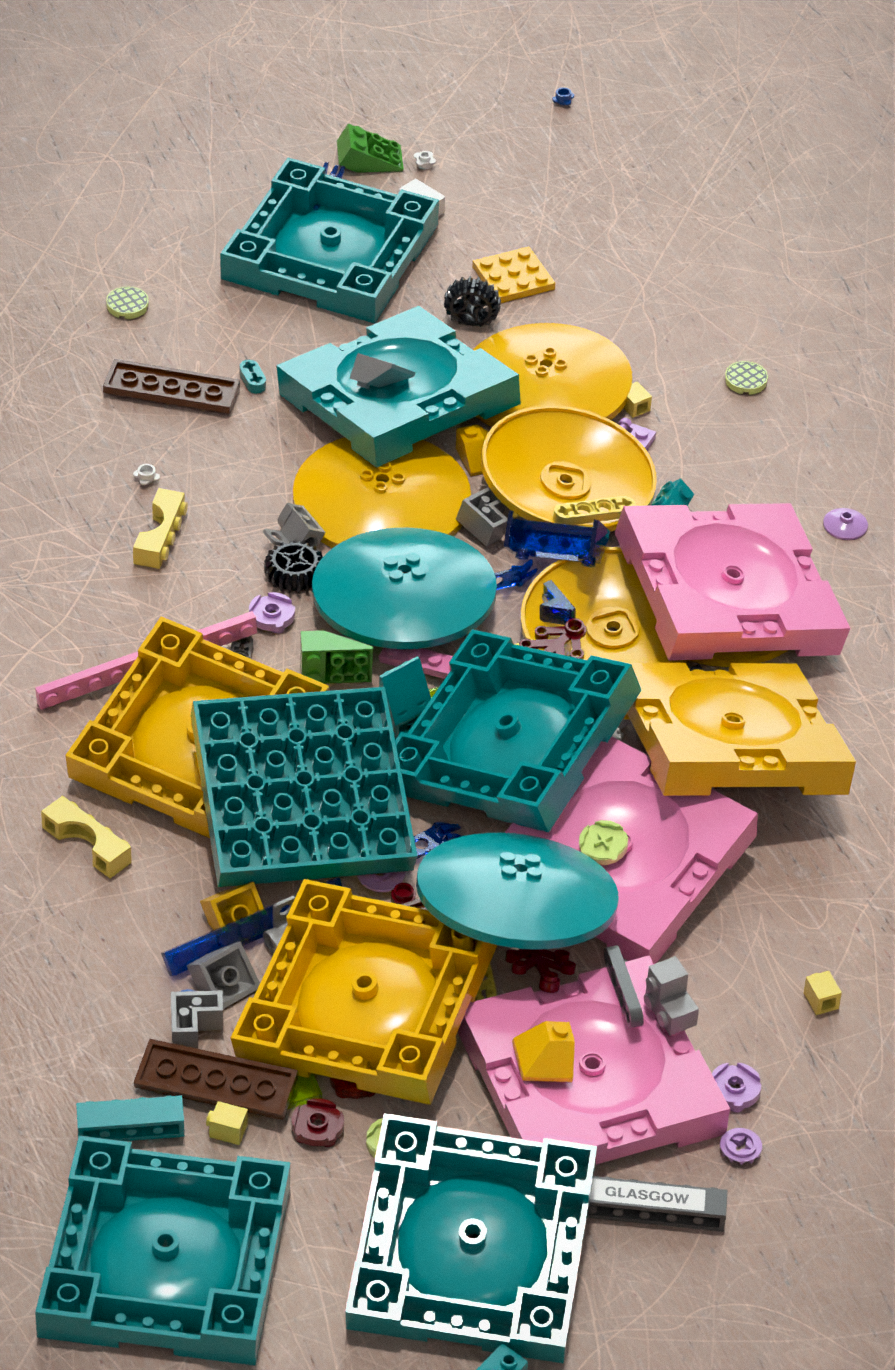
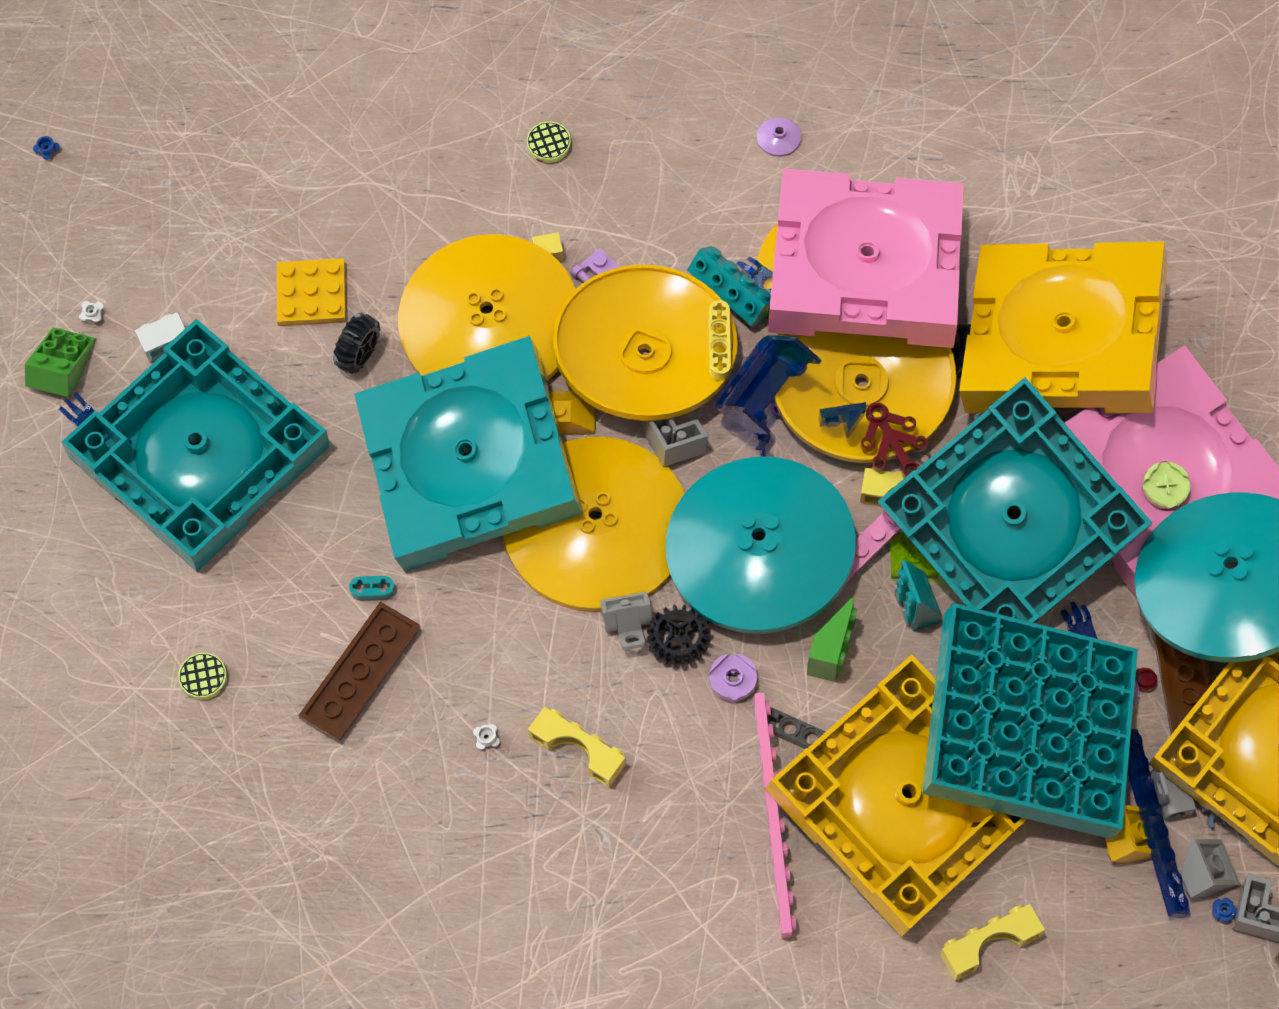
camera: 65 degrees left, 20 degrees up
light grey slope [350,353,416,389] -> none

